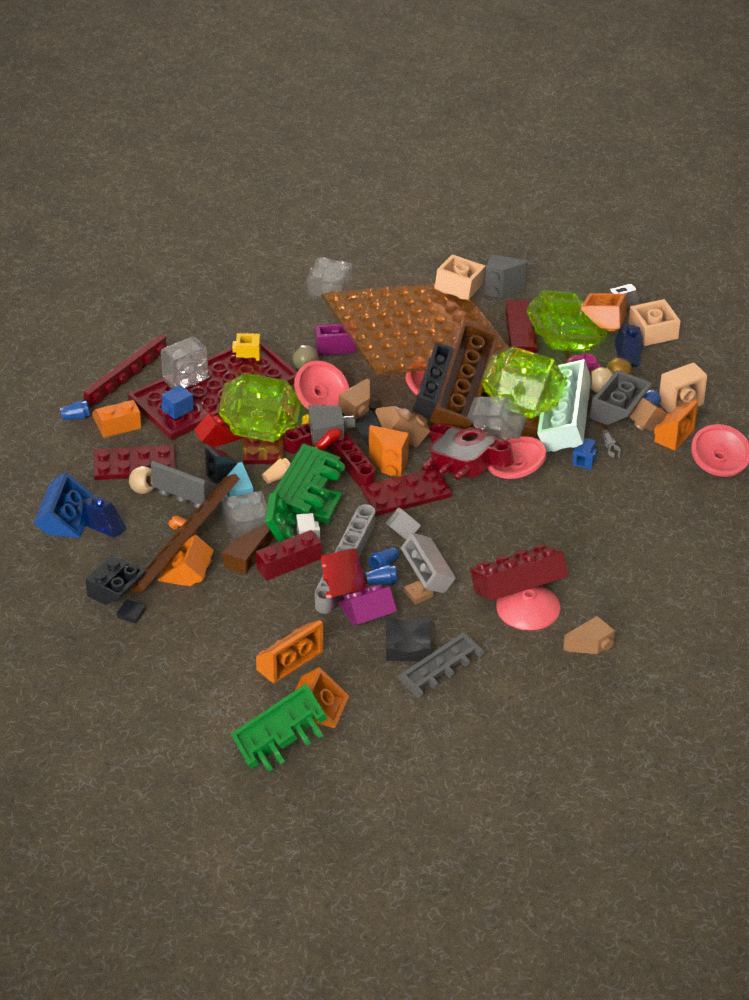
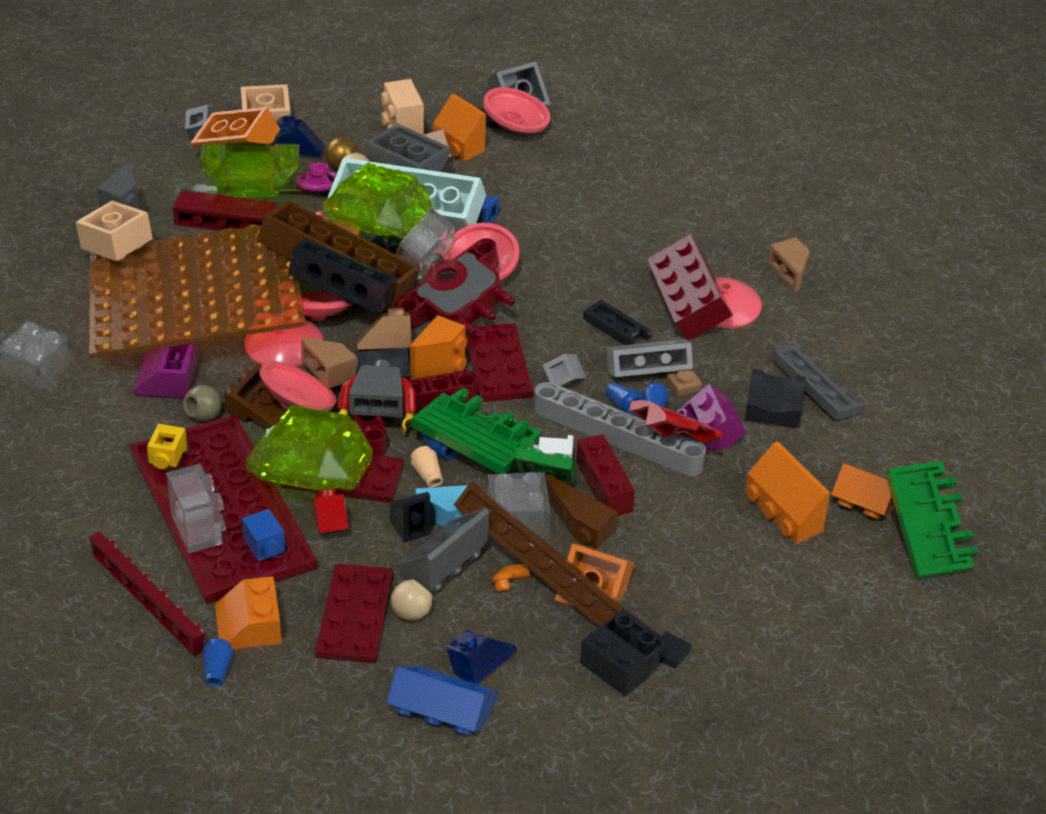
camera: 80 degrees left, 0 degrees up
none -> coral dish [244,315,323,367]
none -> black hinge [583,299,653,345]

